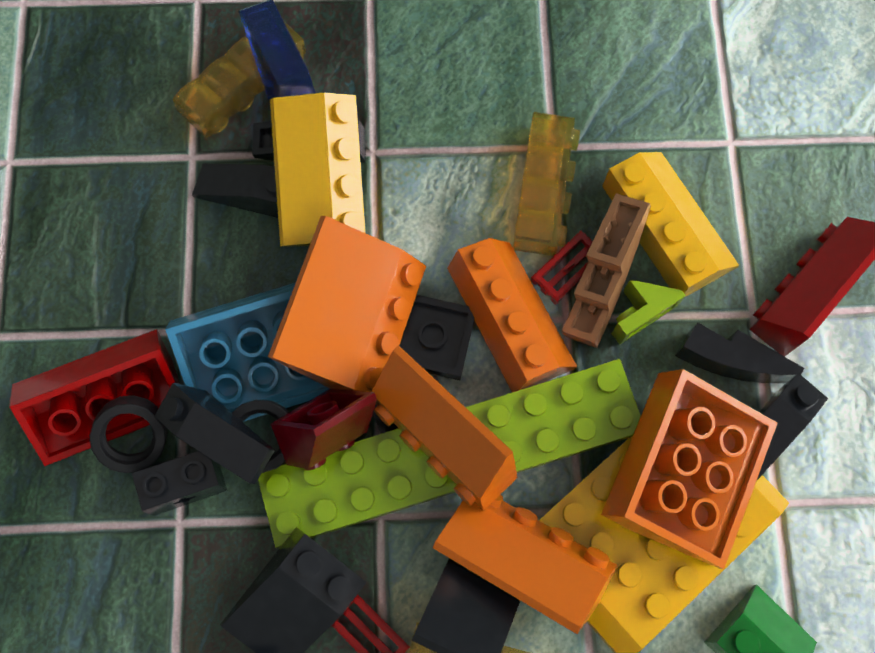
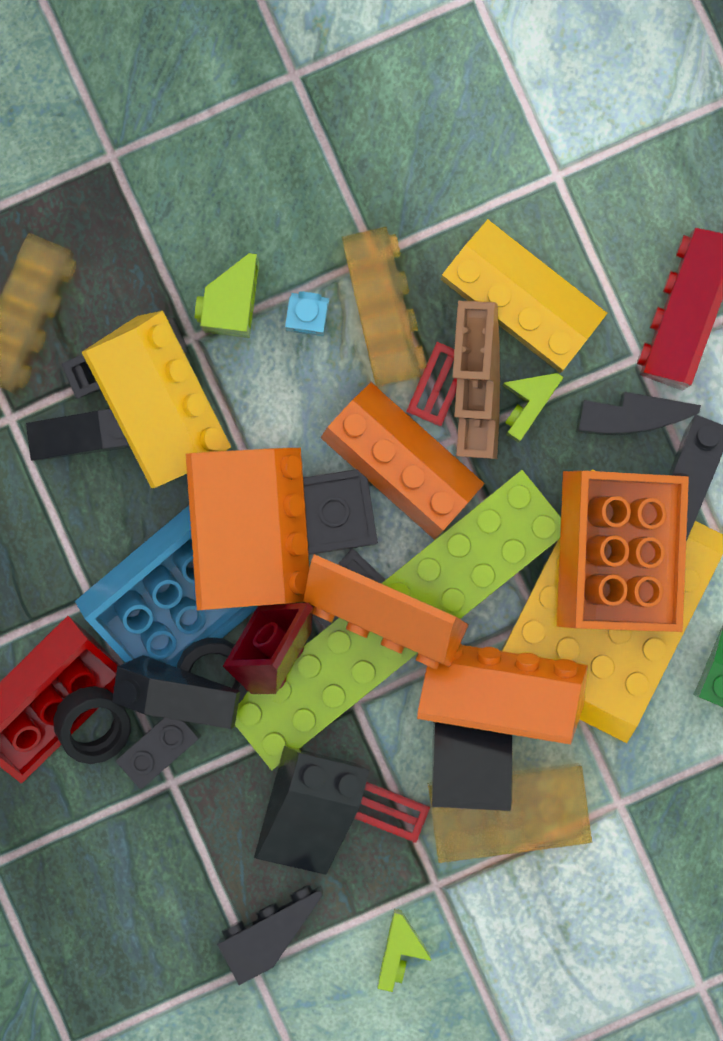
camera: 20 degrees left, 15 degrees up
clear blue slope [238,0,316,103] -> none
none -> lime slope [194,253,260,338]
none -> medium azure brick [285,291,329,336]

